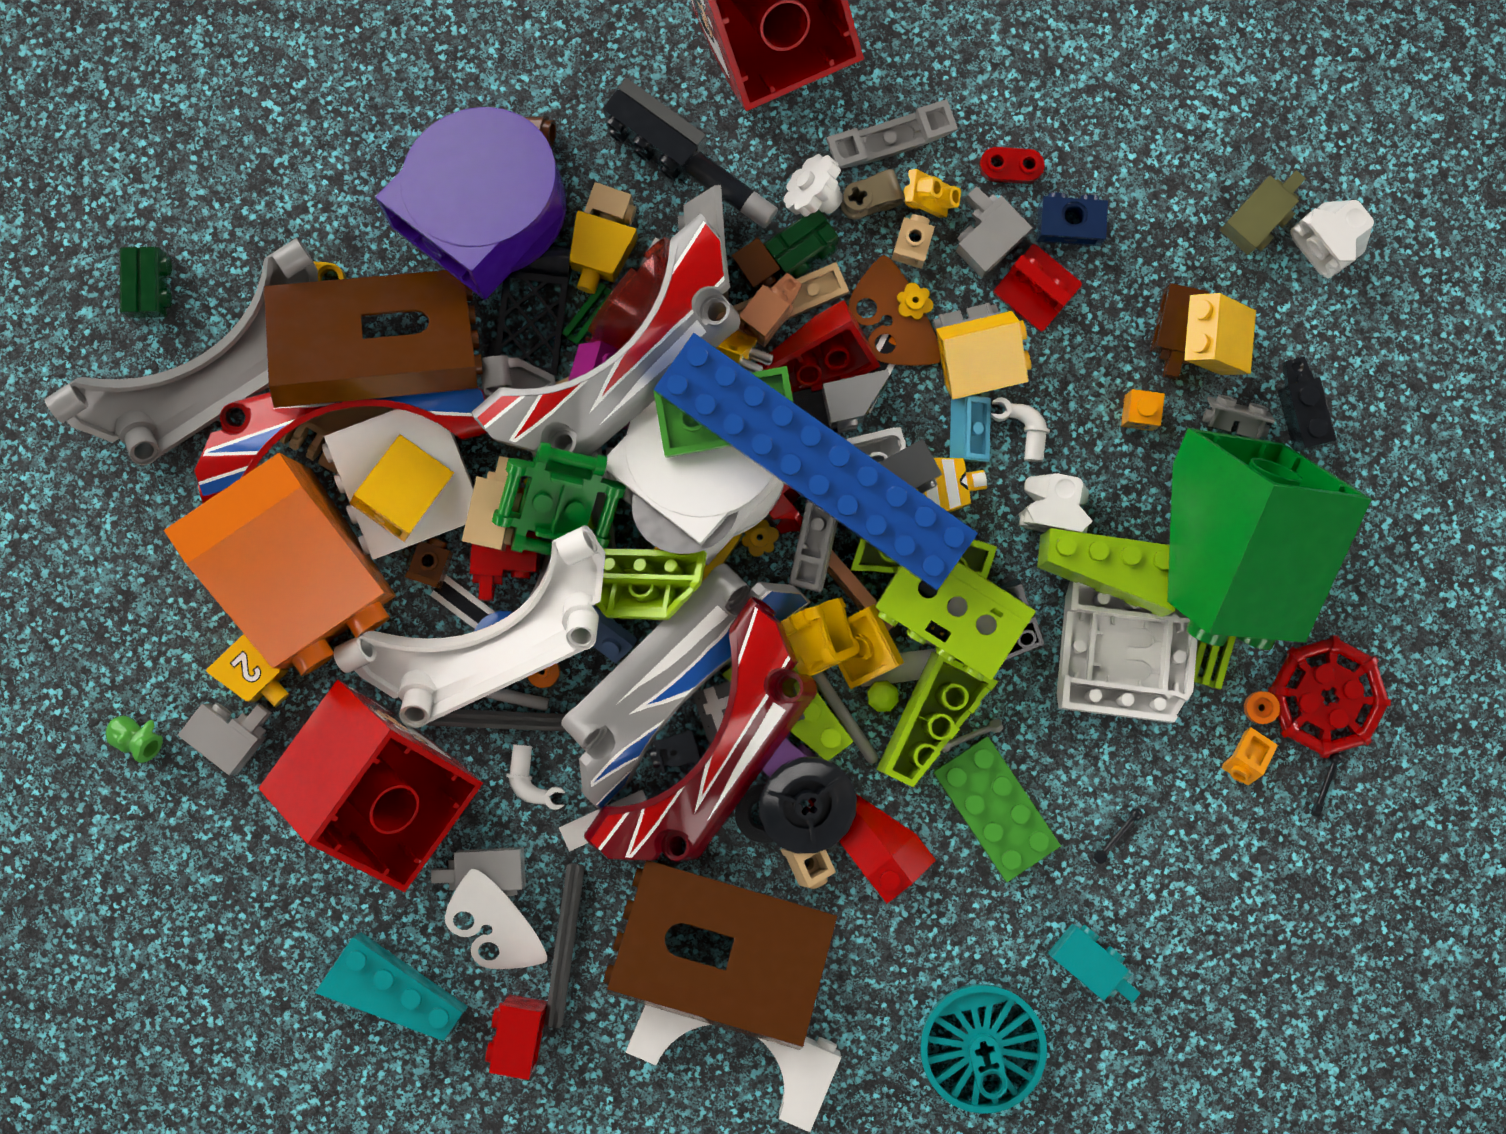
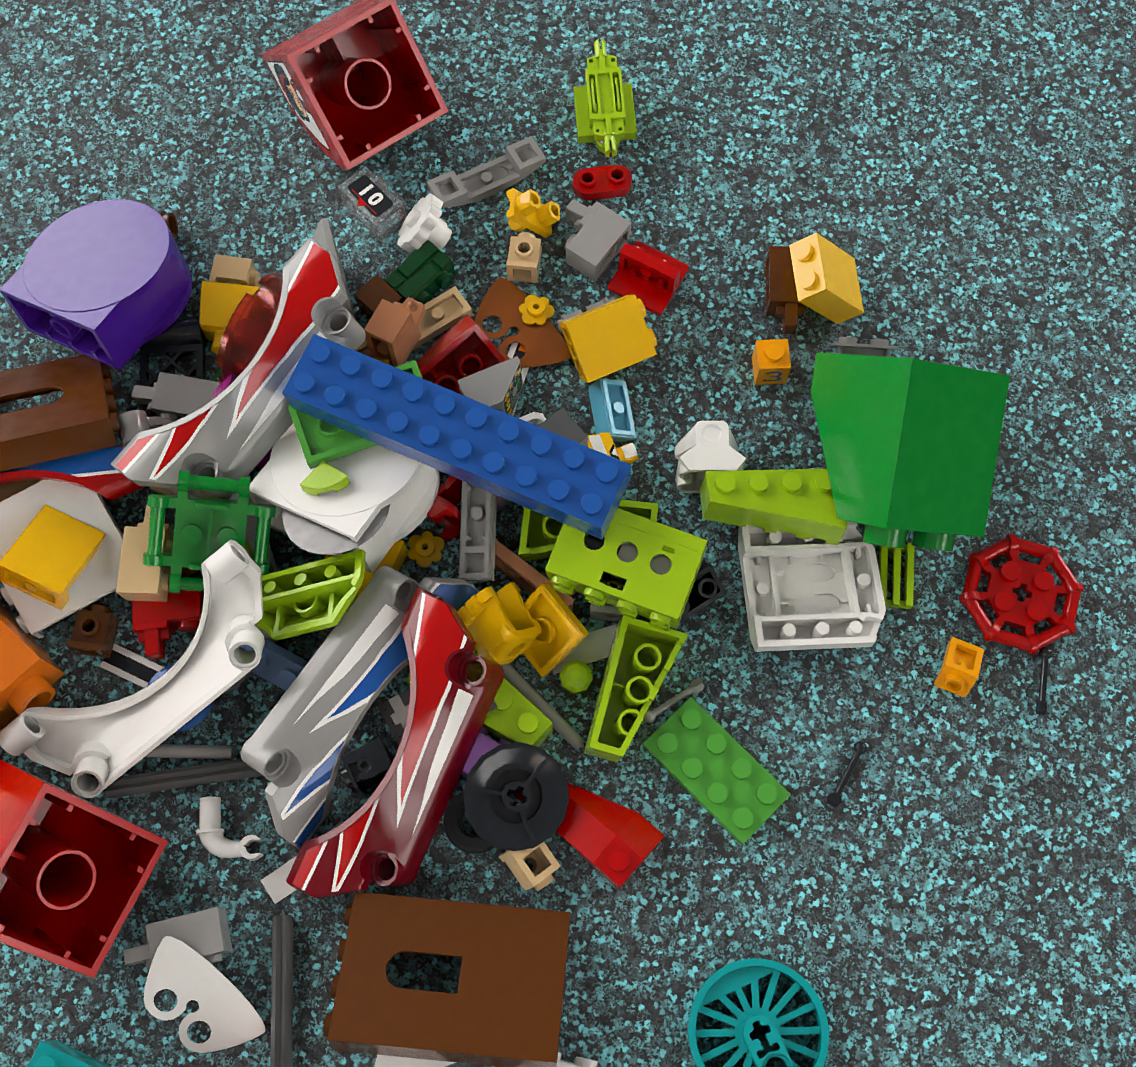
camera: 10 degrees left, 15 degrees down
orange tile [527,663,560,688] -> none
black piece [603,78,778,228] -> none
dark tan piece [841,169,905,220] -> none
white piece [991,397,1050,462] -> none
dark blue brick [1036,192,1108,246] -> none
teal hinge [1048,923,1141,1003] -> none
olive hinge [1220,170,1306,255] -> none
orange tile [1244,691,1280,724] -> none
black hinge [1278,357,1337,452] -> none
white piece [1290,200,1374,278] -> none
none -> light grey hinge [131,372,221,422]
none -> lime tile [300,461,351,495]
none -> clear brick [338,166,407,242]
none -> lime piece [573,39,637,157]

